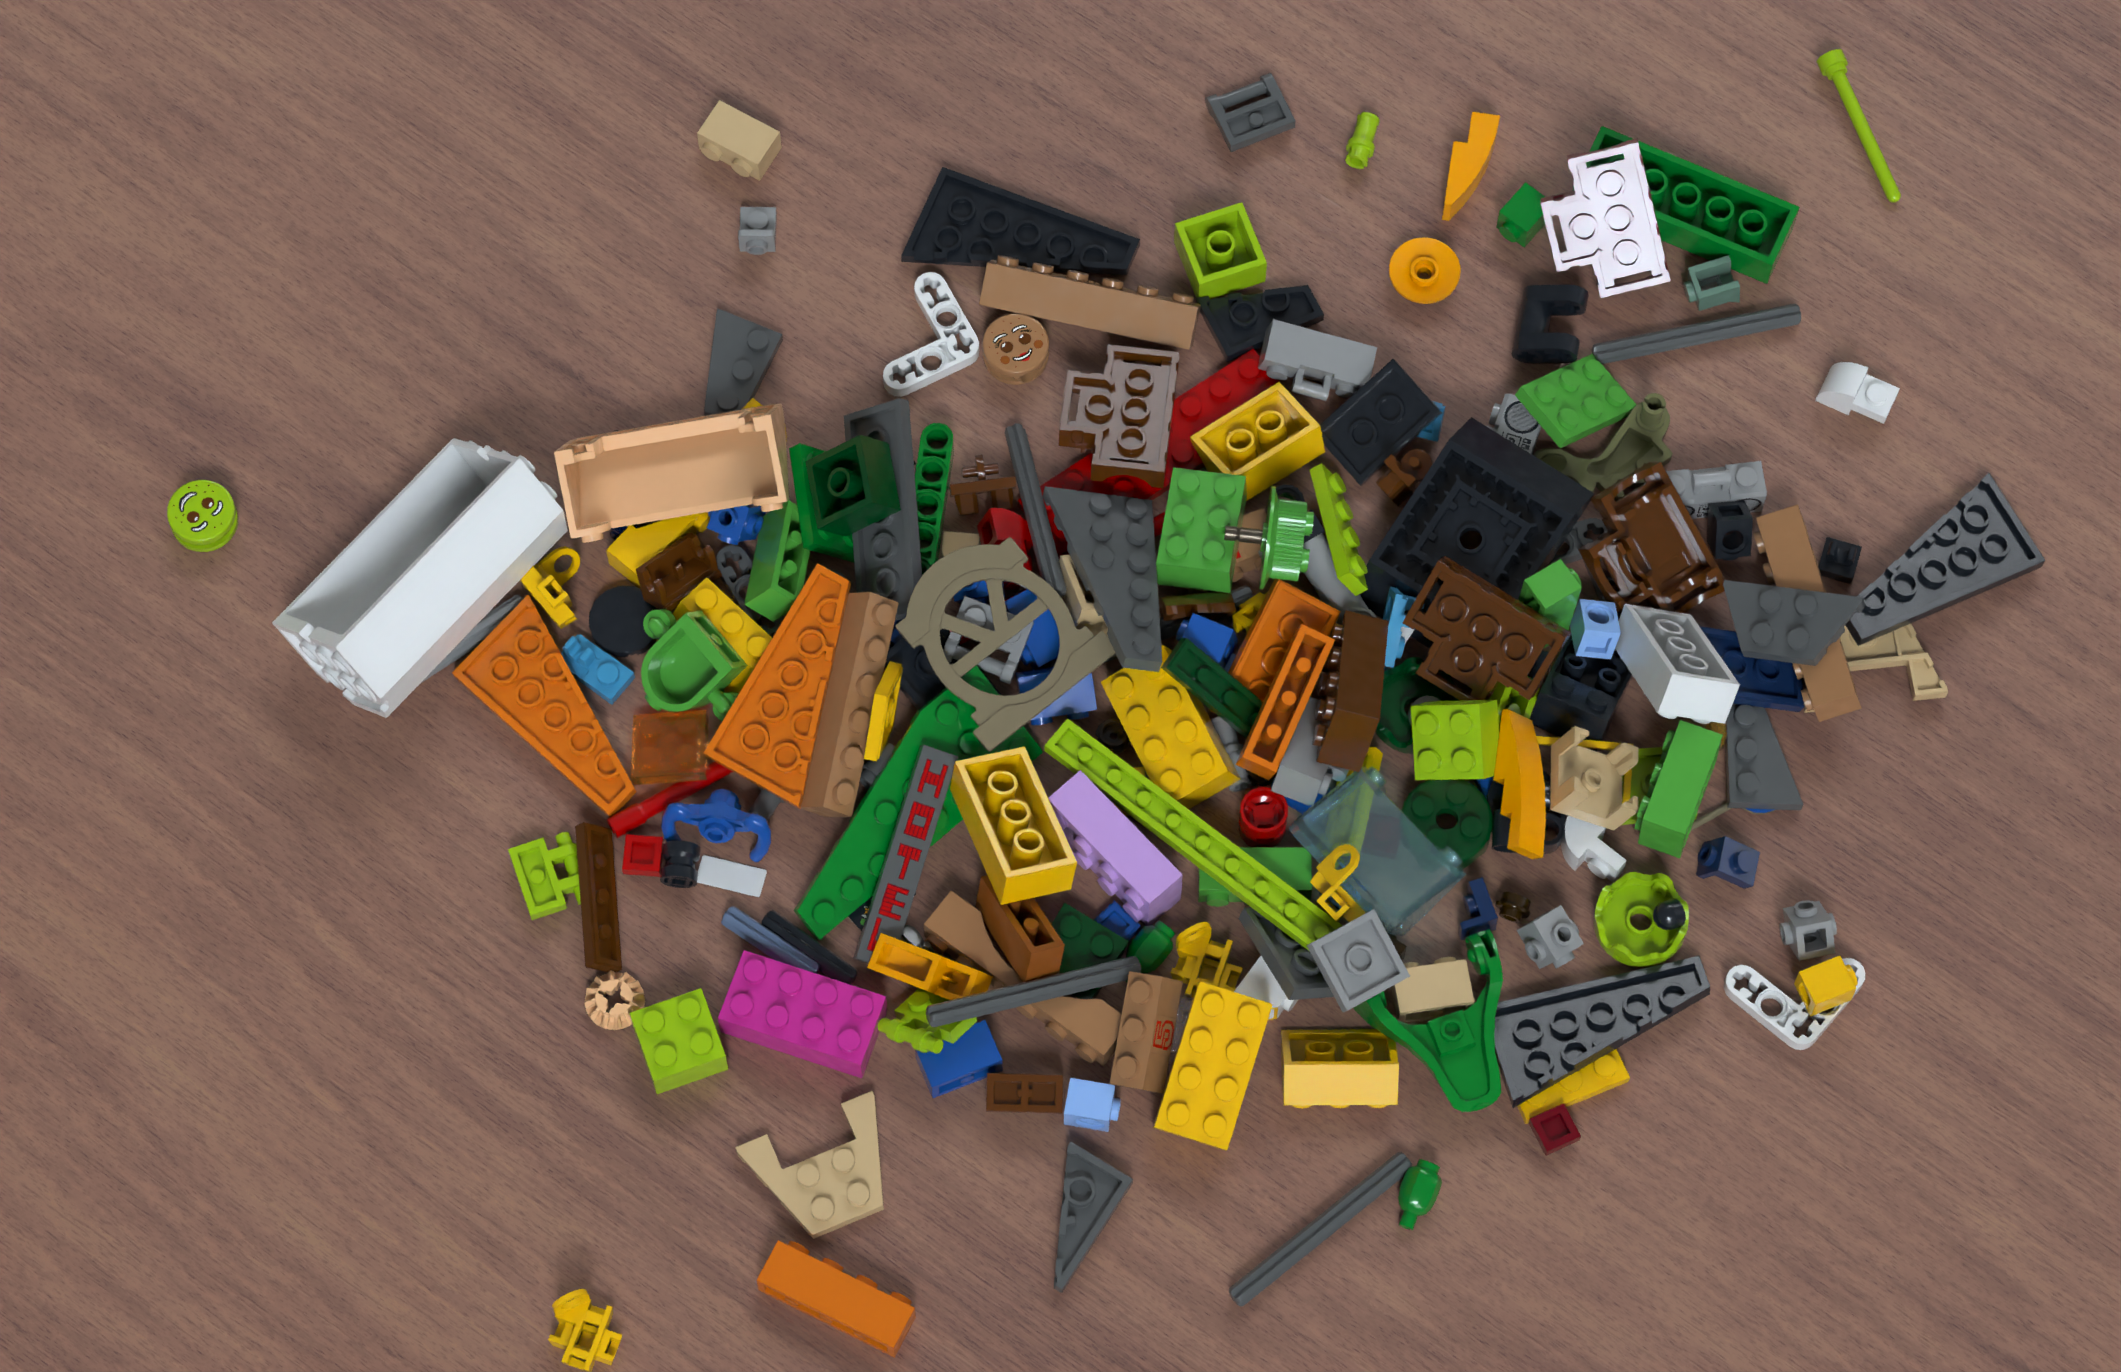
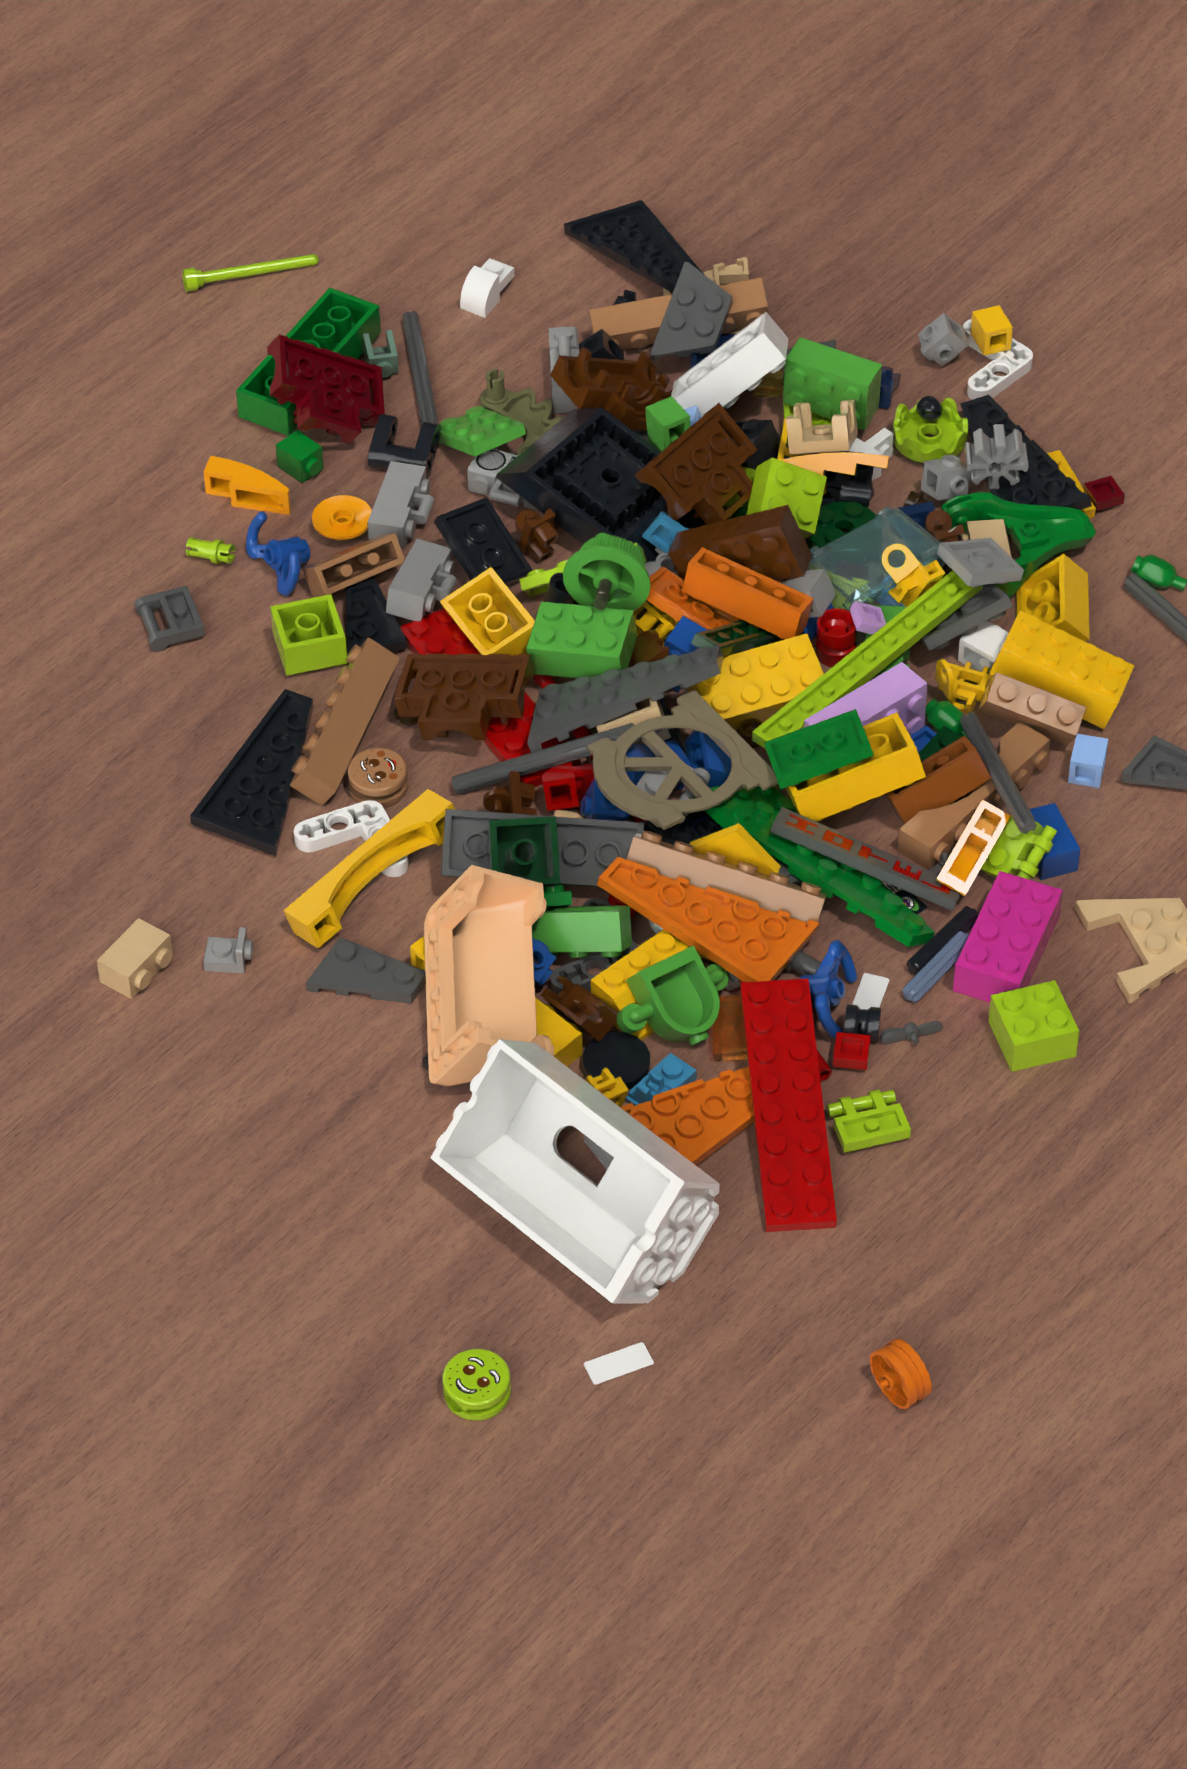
camera: 85 degrees left, 20 degrees down
reddish brown tile [575,822,622,972] -> none
light nougat gear [584,970,645,1030] -> none
reddish brown hinge [986,1073,1064,1114] -> none
none -> blue piece [245,511,310,596]
none -> yellow arch [283,789,455,948]
none -> medium nougat brick [302,533,405,597]
none -> light grey piece [367,461,434,549]
none -> white sticker [584,1342,654,1385]
none -> red plate [740,978,837,1232]
none -> green plate [763,709,874,789]
none -> lavender tile [849,601,886,635]
none -> orange wheel [869,1338,932,1410]
none -> dark grey piece [880,1021,943,1044]
none -> reddish brown hips [919,509,965,561]
none -> light grey gear [965,424,1028,489]

